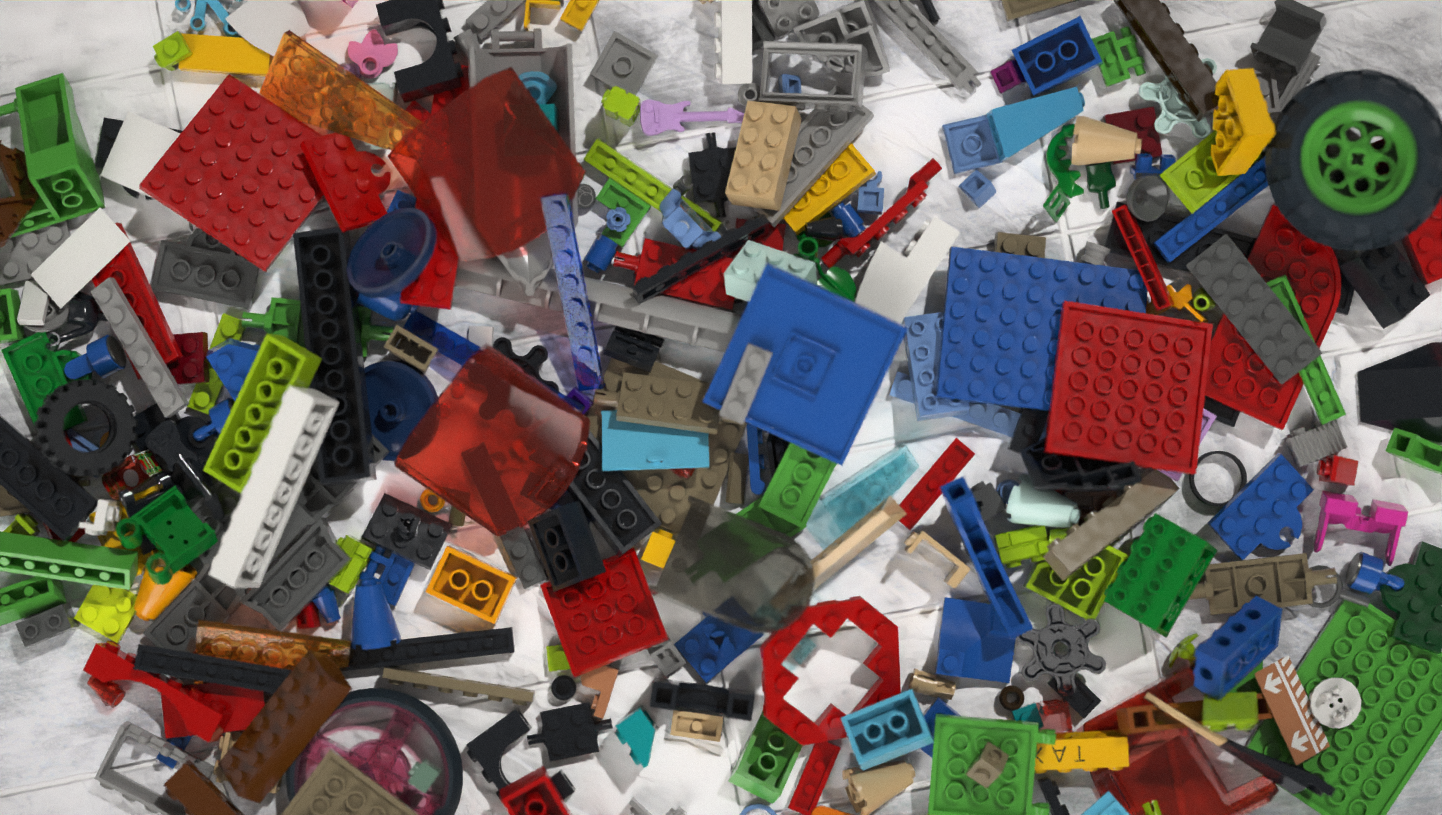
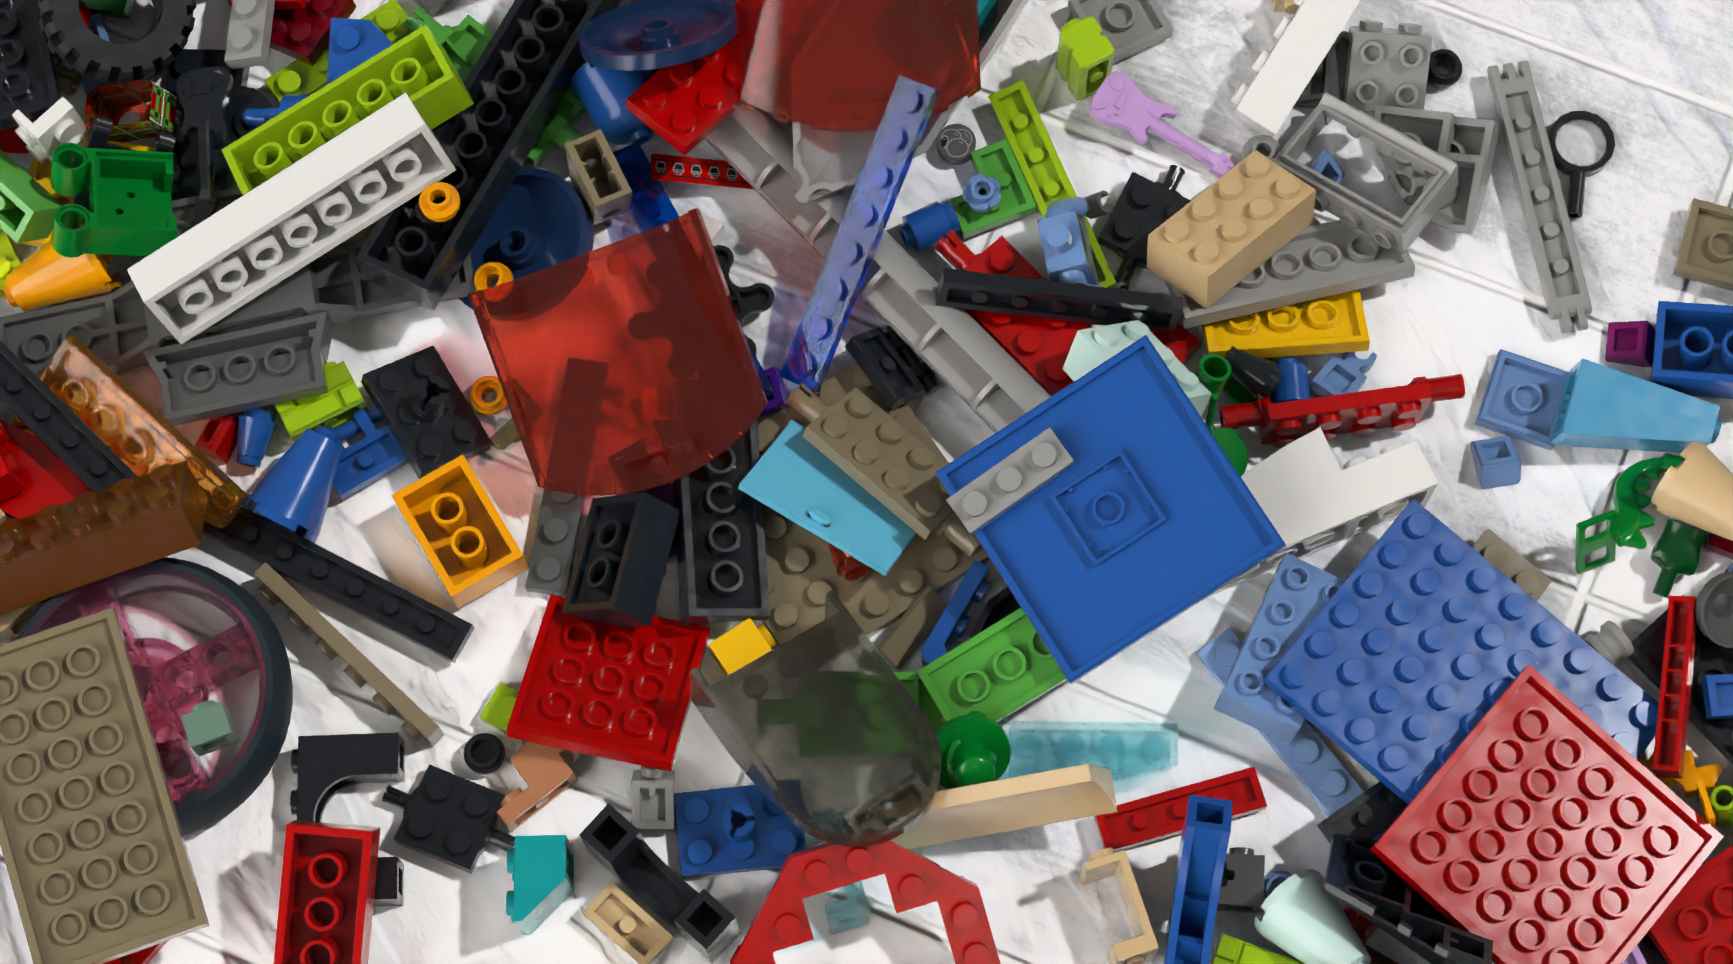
camera: 25 degrees right, 15 degrees down
none -> light orange plate [419,182,460,222]
none -> light orange plate [474,262,514,302]
none -> red sticker [651,154,755,190]
none -> green plate [926,711,1011,789]

